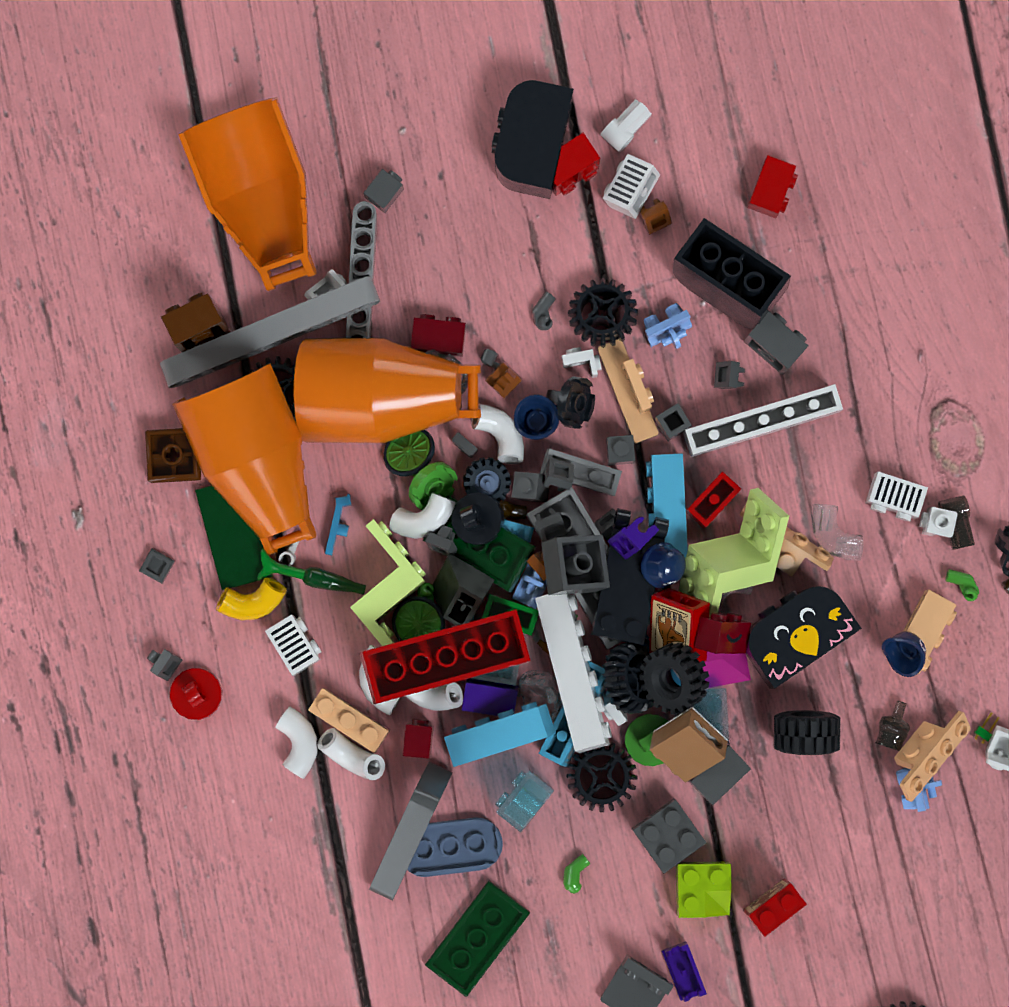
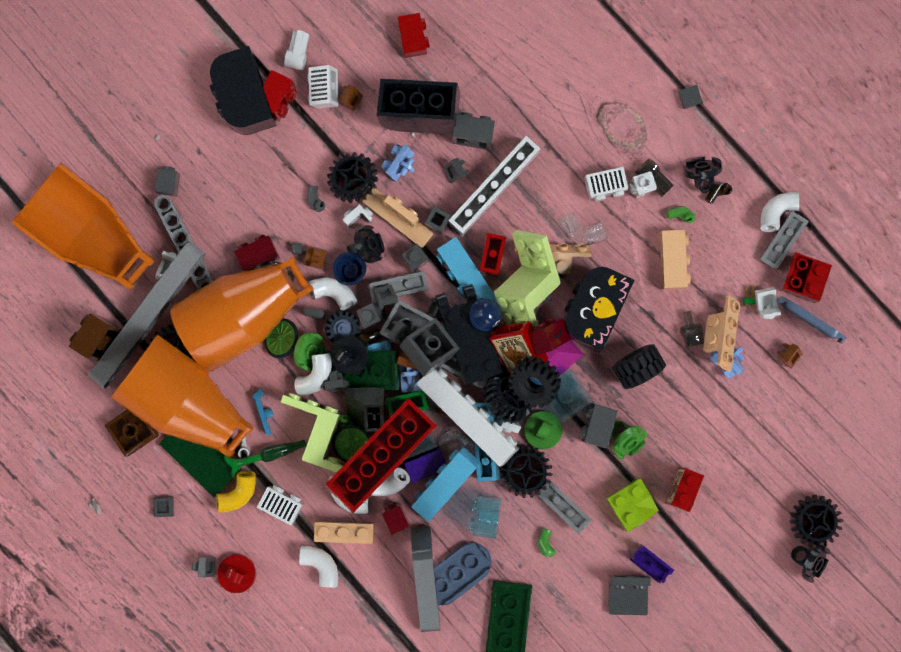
camera: 30 degrees left, 0 degrees up
white cylinder [317,728,385,780] -> none
dark purple hinge [607,517,659,560] -> none
dark grey brick [632,798,706,874] -> none
medium nougat piece [650,707,728,783] -> none
dark blue helmet [882,631,926,677] -> none
none -> light grey hinge [536,482,592,534]
none -> bright green tile [612,421,648,459]
none -> dark orange tile [777,343,803,369]

